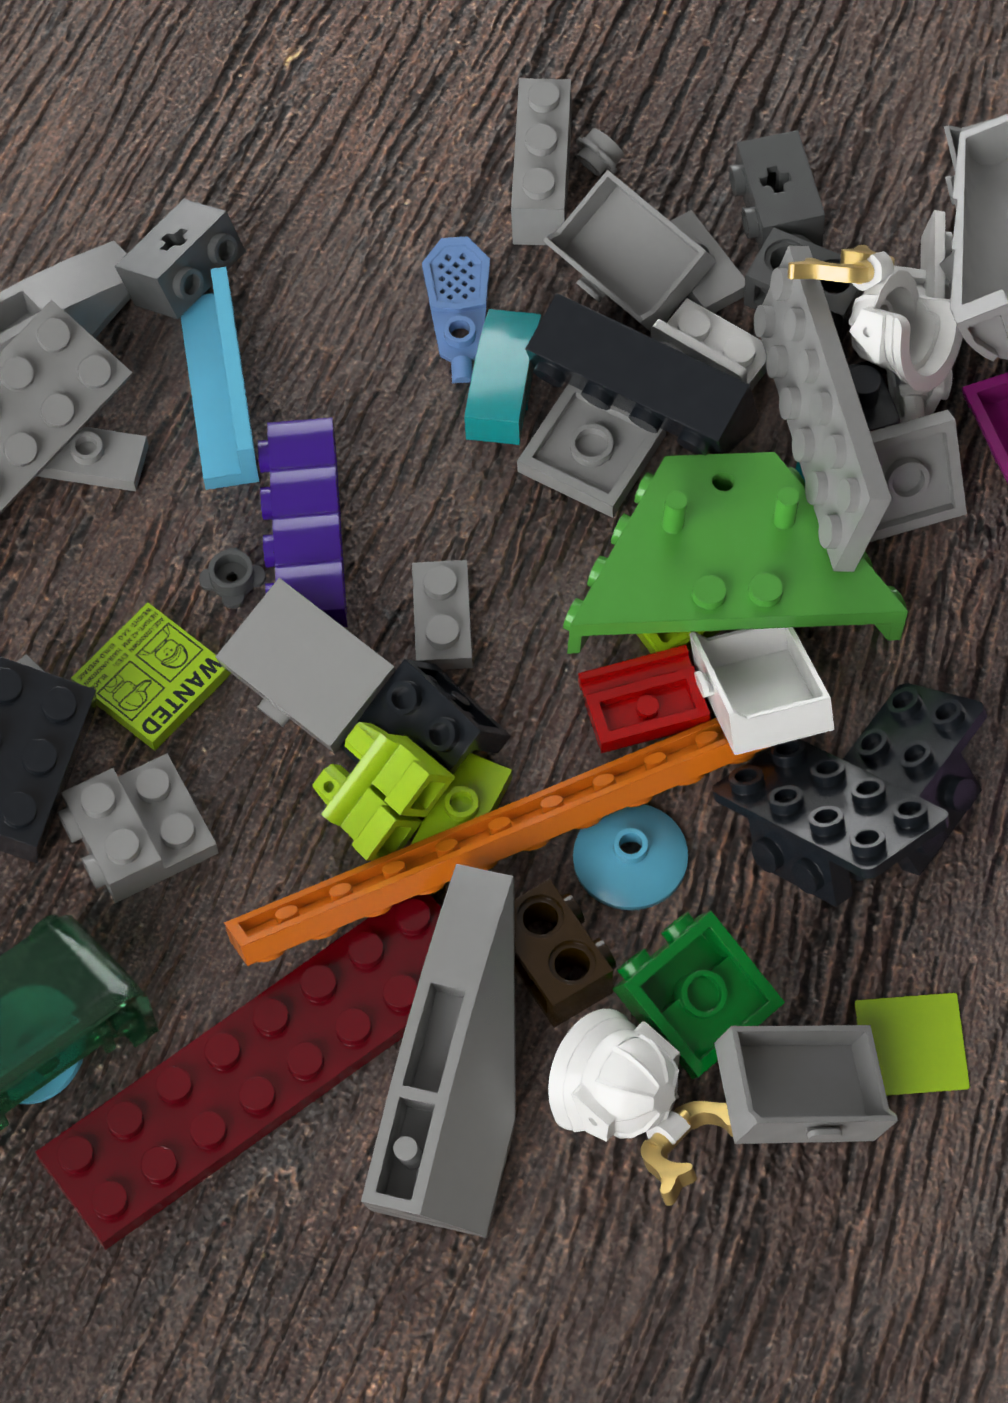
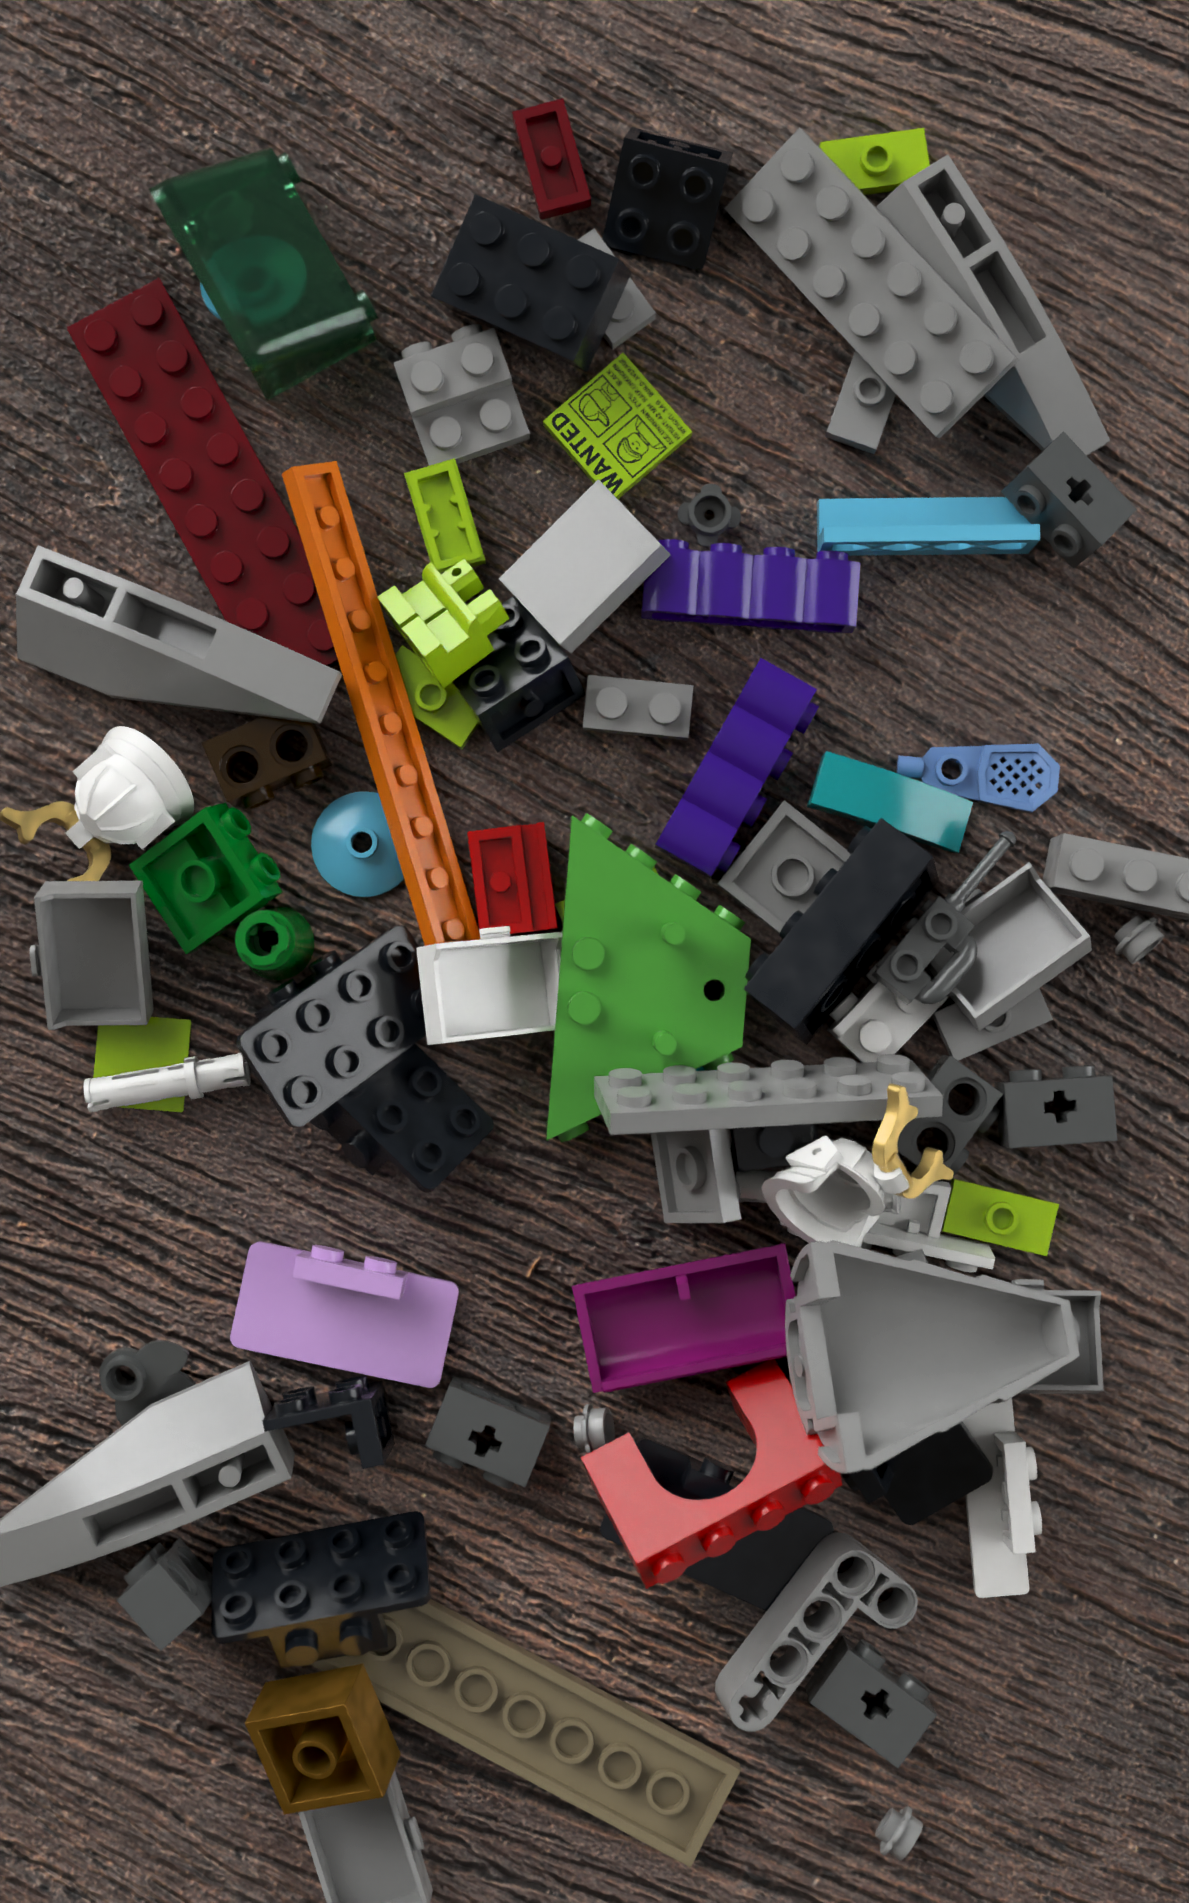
camera: 95 degrees right, 25 degrees up
none -> white pin [83,1052,250,1113]
none -> green plant [235,906,314,980]
none -> lime plate [404,458,486,574]
none -> dark purple brick [654,658,819,879]
none -> dark grey piece [872,831,1016,1005]
none -> lime plate [941,1178,1059,1256]

